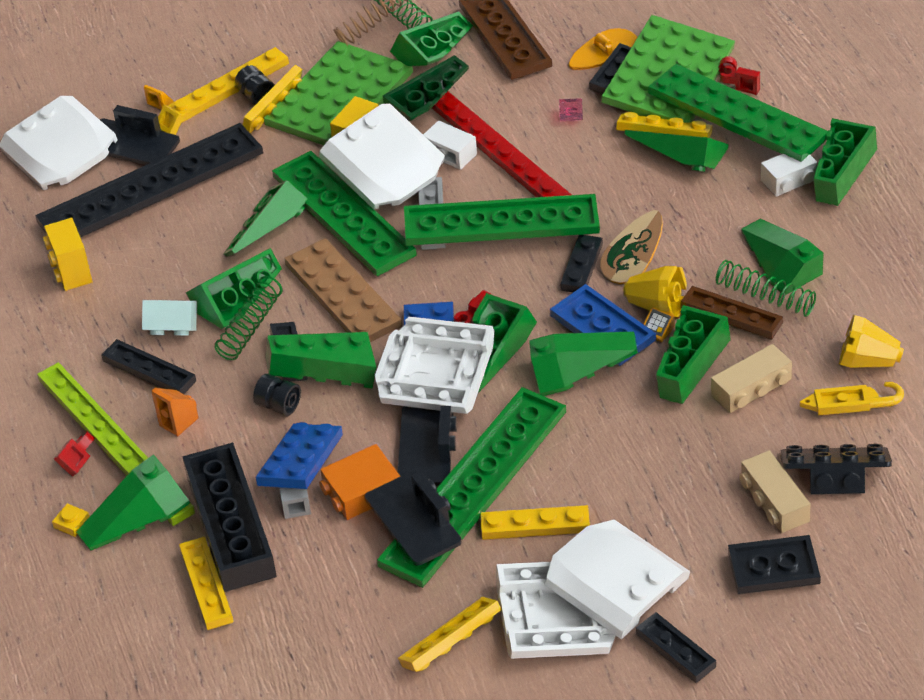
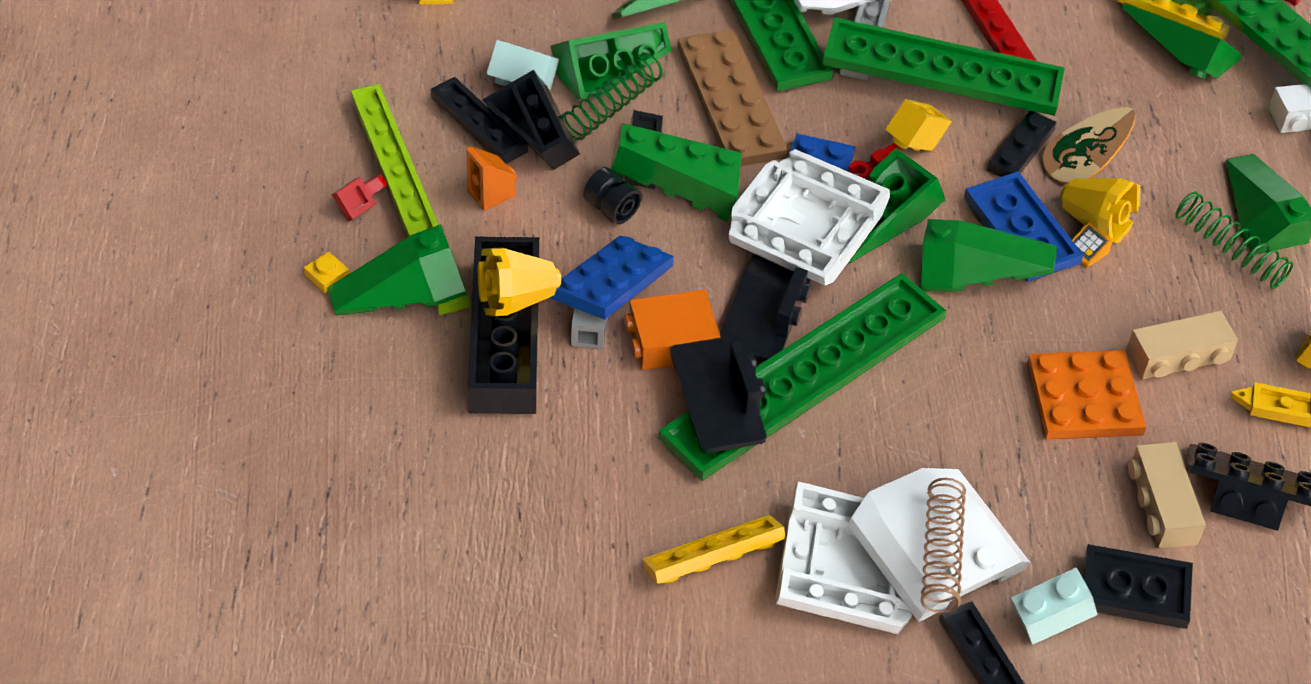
camera: 10 degrees right, 5 degrees up
yellow plate [179,536,234,630] -> none
yellow plate [481,505,590,540] -> none
green wedge [656,305,731,404] -> none
reddish brown plate [681,286,783,340] -> none
none -> yellow cone [477,248,561,316]
none -> black wedge [482,70,580,169]
none -> yellow brick [885,99,952,152]
none -> medium nougat piece [920,477,966,614]
none -> light aqua brick [1011,567,1098,645]
none -> orange plate [1027,350,1146,440]

